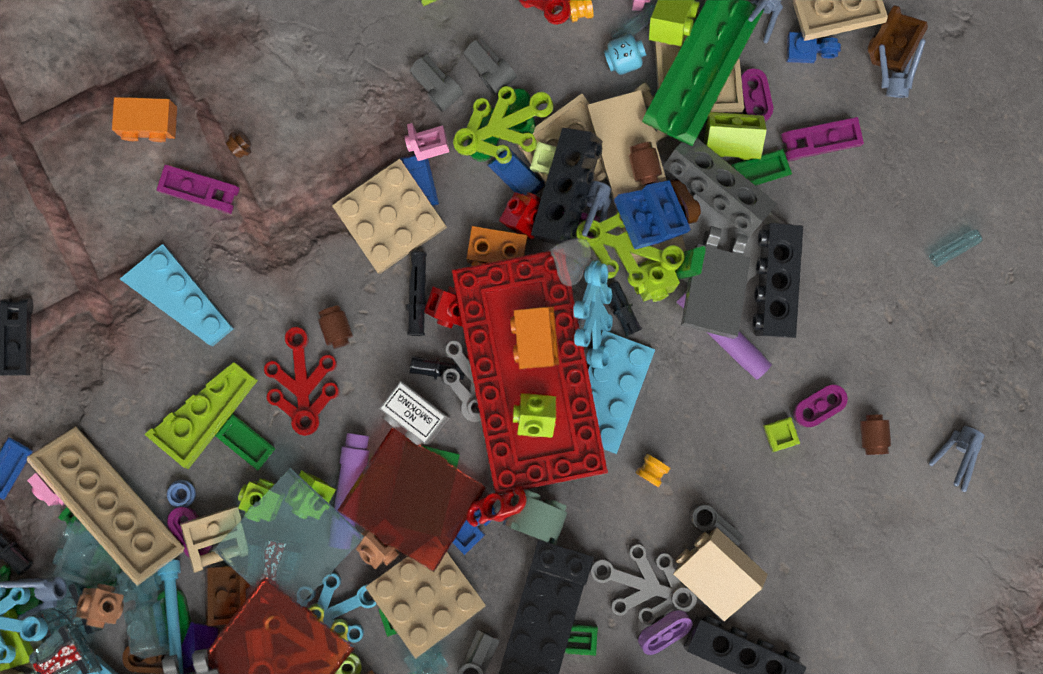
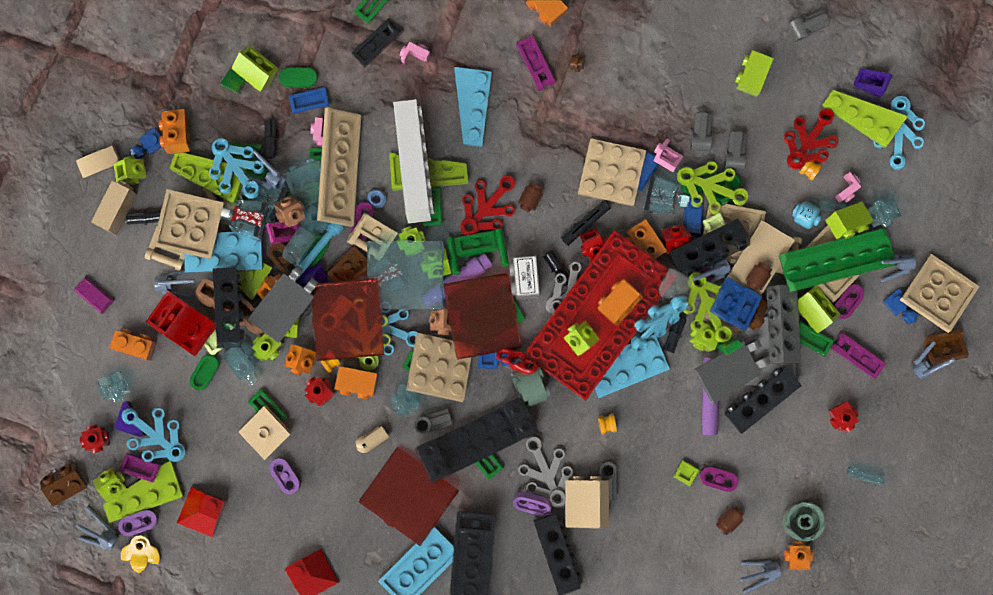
camera: 40 degrees right, 0 degrees up
none -> dark pink slope [266,222,302,245]
none -> white brick [393,99,434,223]
none -> bright pink bracket [400,42,430,64]
none -> green plate [447,229,509,275]
none -> clear light blue torso [644,175,690,214]
none -> sand green brick [782,502,825,542]
none -> orange brick [784,541,813,570]
none -> red brick [827,401,859,433]

